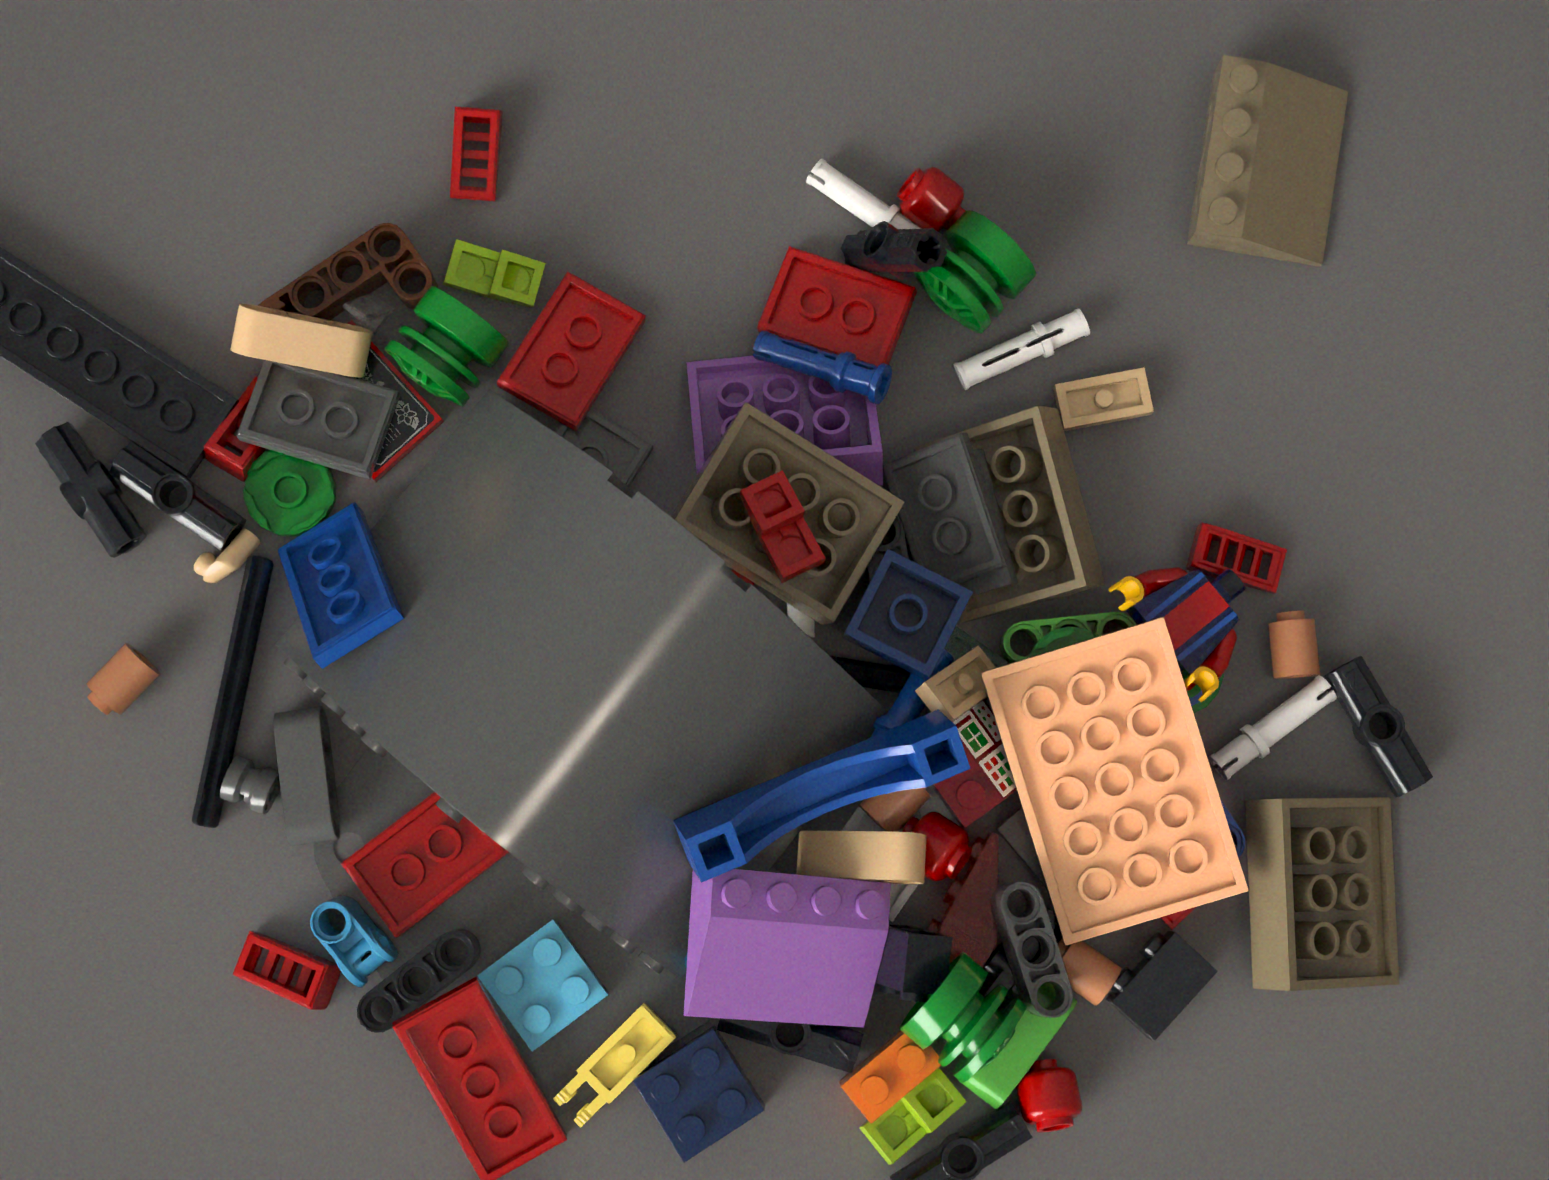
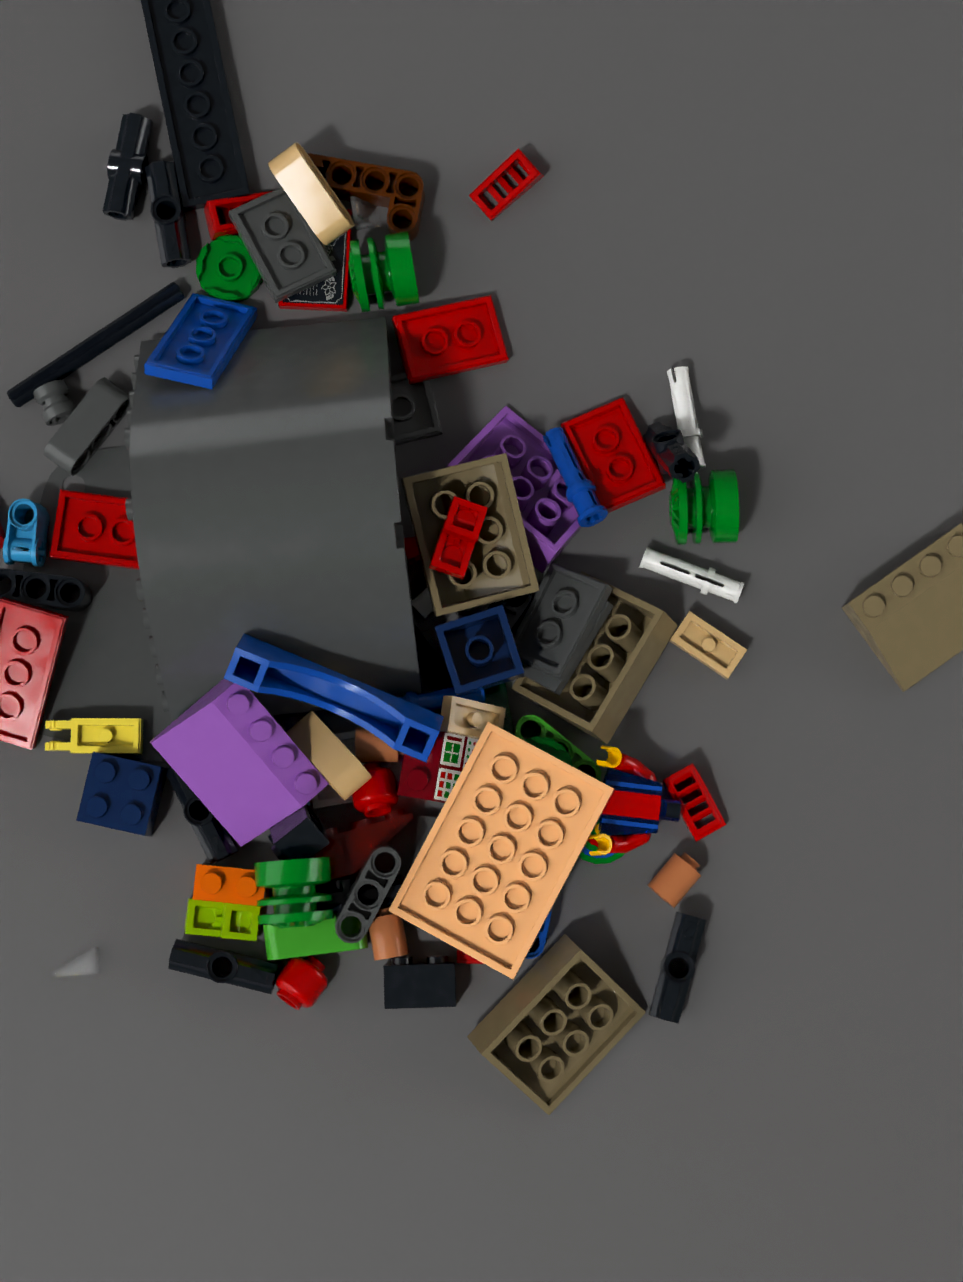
camera: 50 degrees right, 0 degrees up
nougat brick [86,643,160,715] -> none
tan arm [194,529,260,583] -> none
lime slope [442,239,546,308] -> none
medium azure plate [477,919,609,1052] -> none
red head [897,167,966,232] -> none
white pin [1208,675,1337,781] -> none

